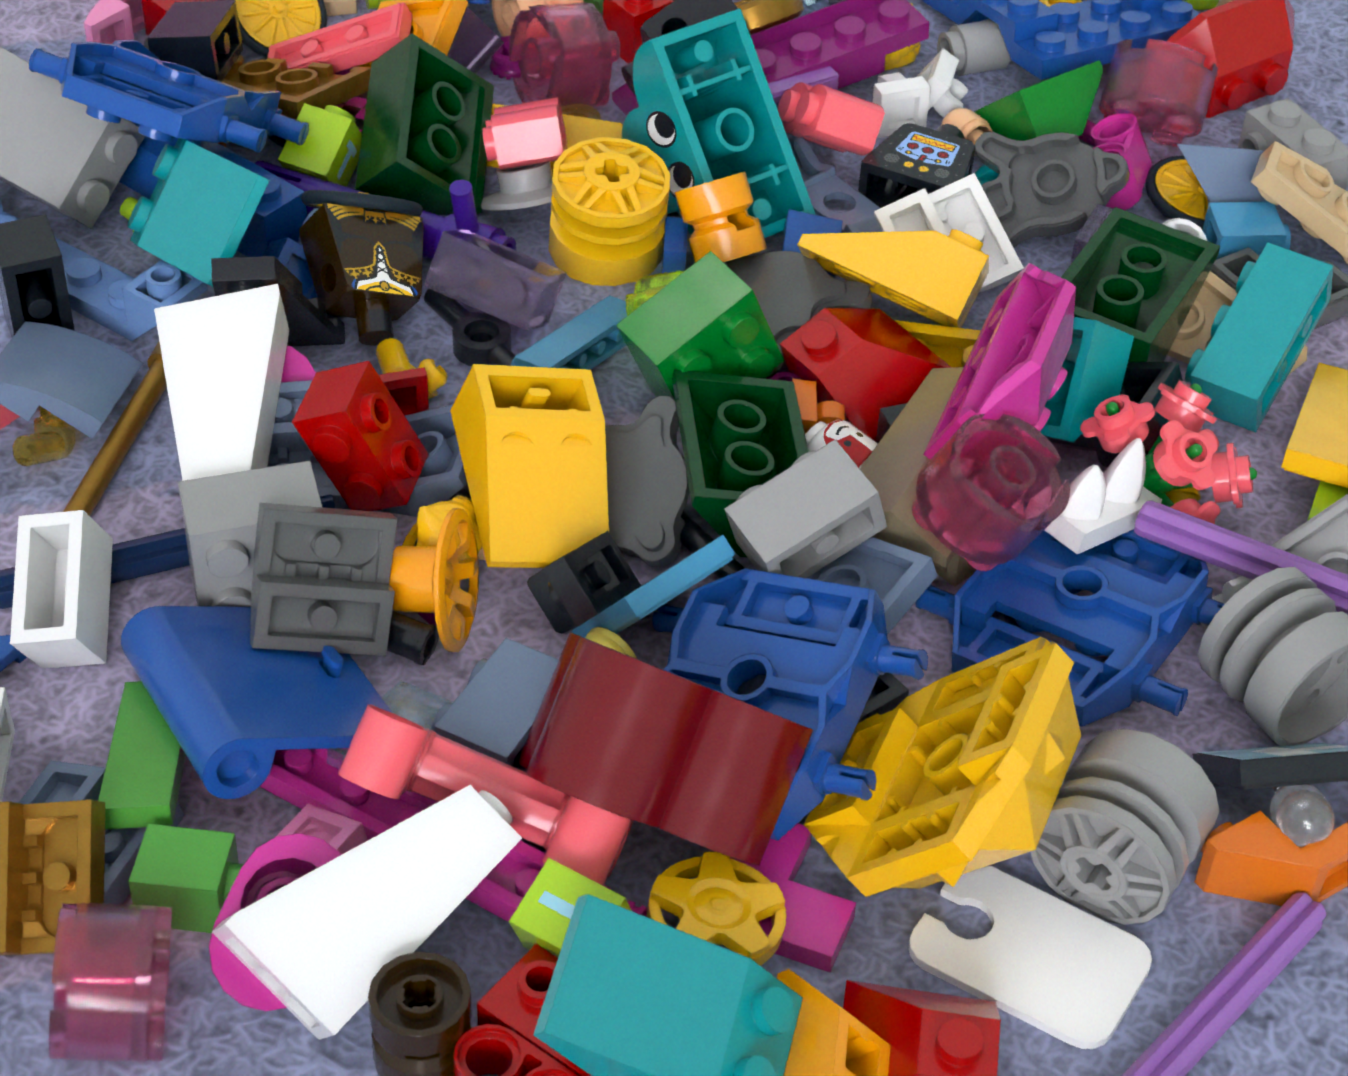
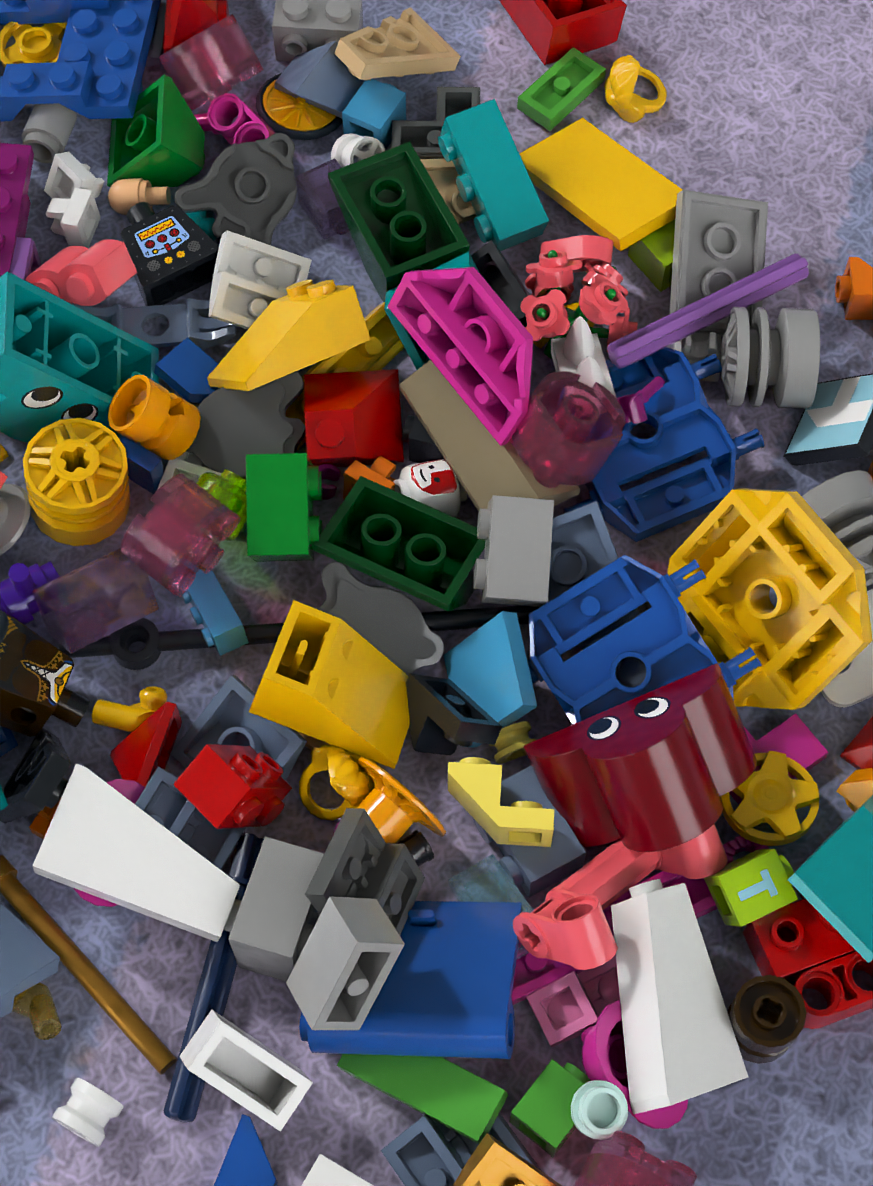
camera: 55 degrees left, 20 degrees up
none -> clear pink brick [120,474,241,597]
none -> light grey brick [286,896,405,1030]
none -> light yellow slope [448,757,554,847]
none -> coral beam [538,235,613,273]
none -> light aqua plate [571,1080,628,1140]
none -> magenta hand [614,376,665,426]

